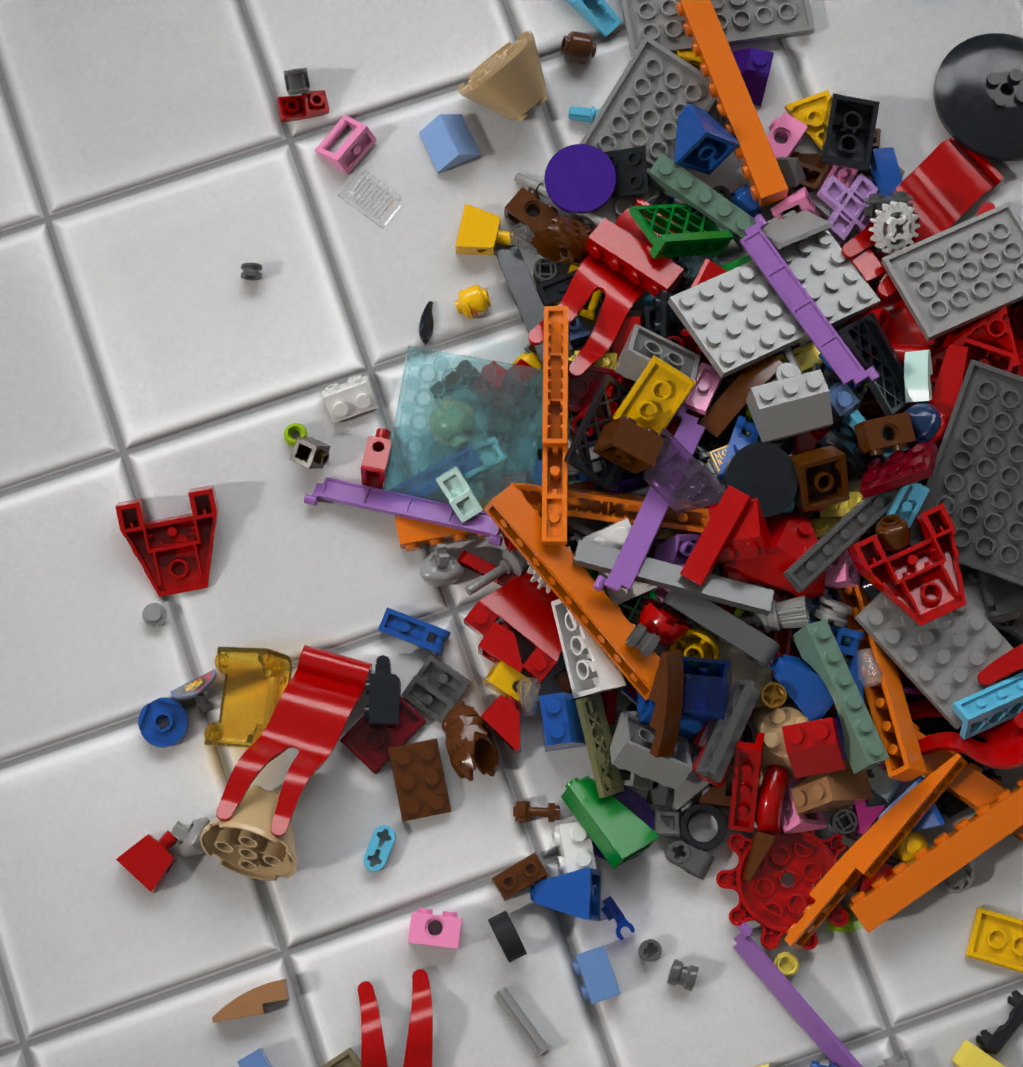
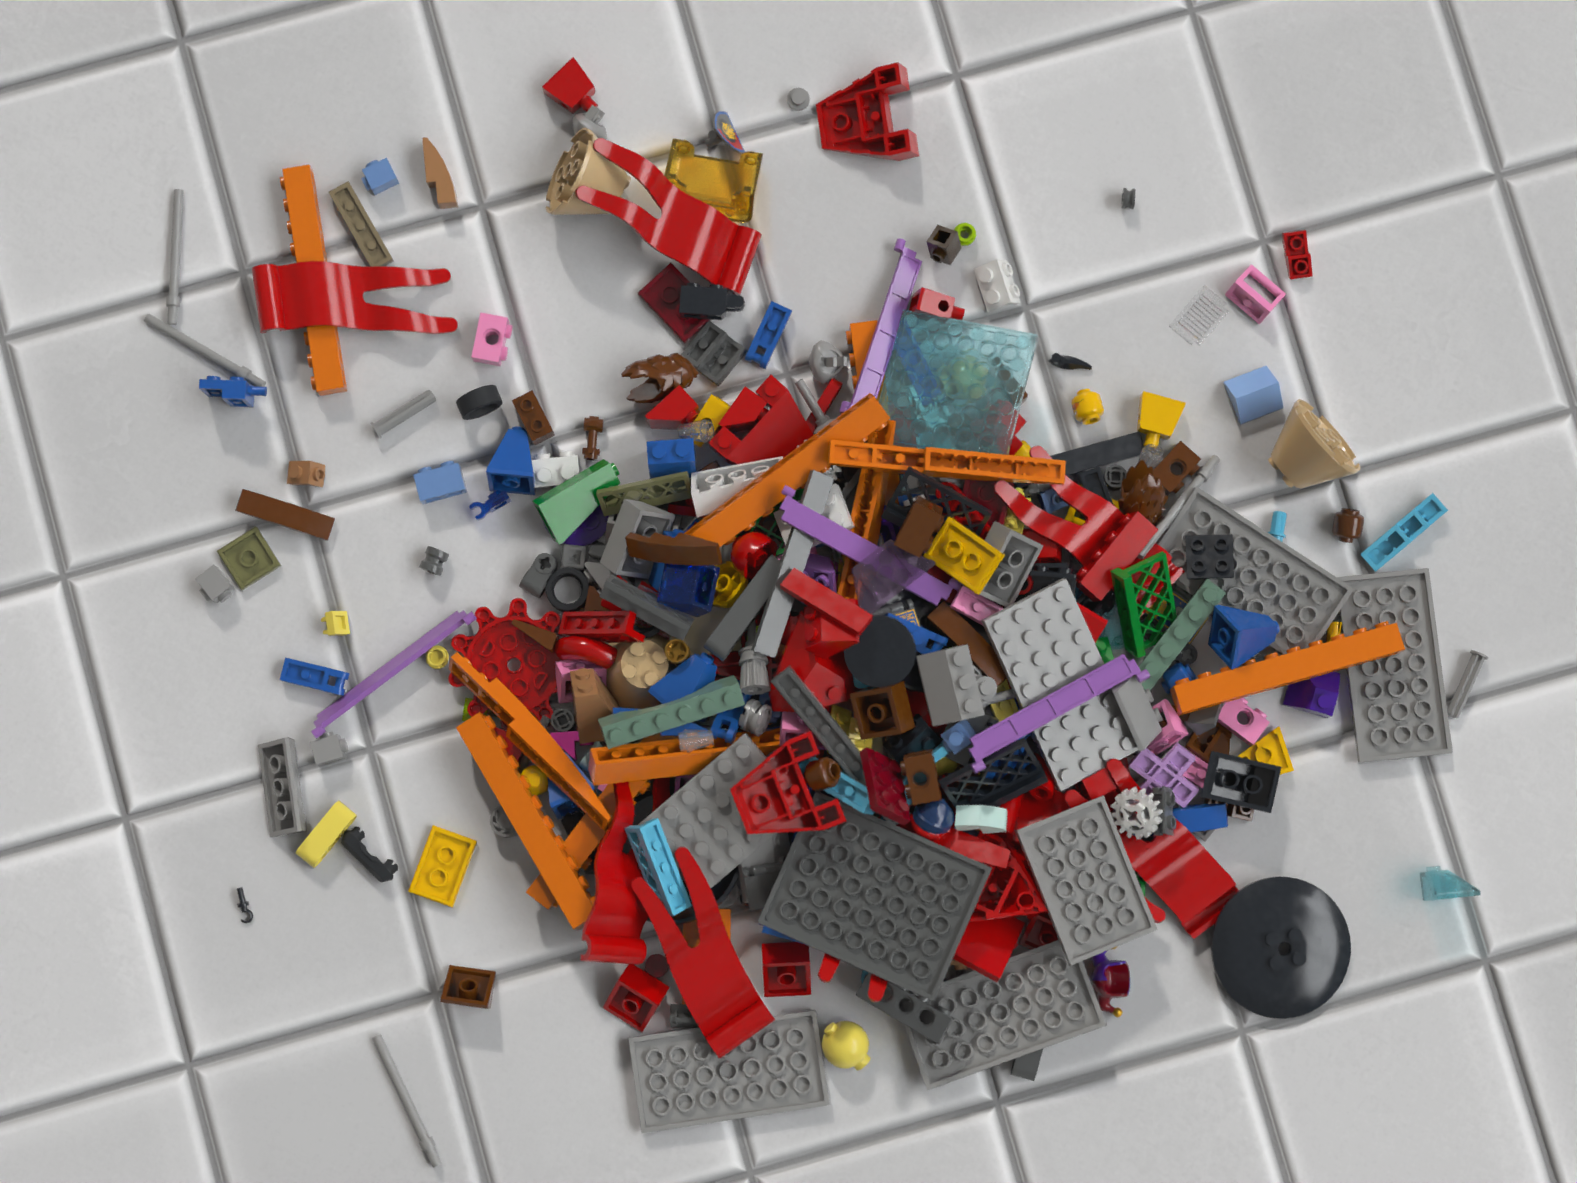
camera: 95 degrees right, 5 degrees up
blue plate [138,697,189,748] -> none
dark grey piece [284,67,310,95] -> none
medium azure beam [364,825,396,872] -> none
reddish brown plate [388,738,451,822] -> none
light aqua slope [436,466,483,523] -> none
dark purple tile [544,144,616,214] -> none
dark grey wheel [625,623,661,658] -> none
dark grey bush [639,939,662,962] -> none
red slope [782,717,846,778] -> none

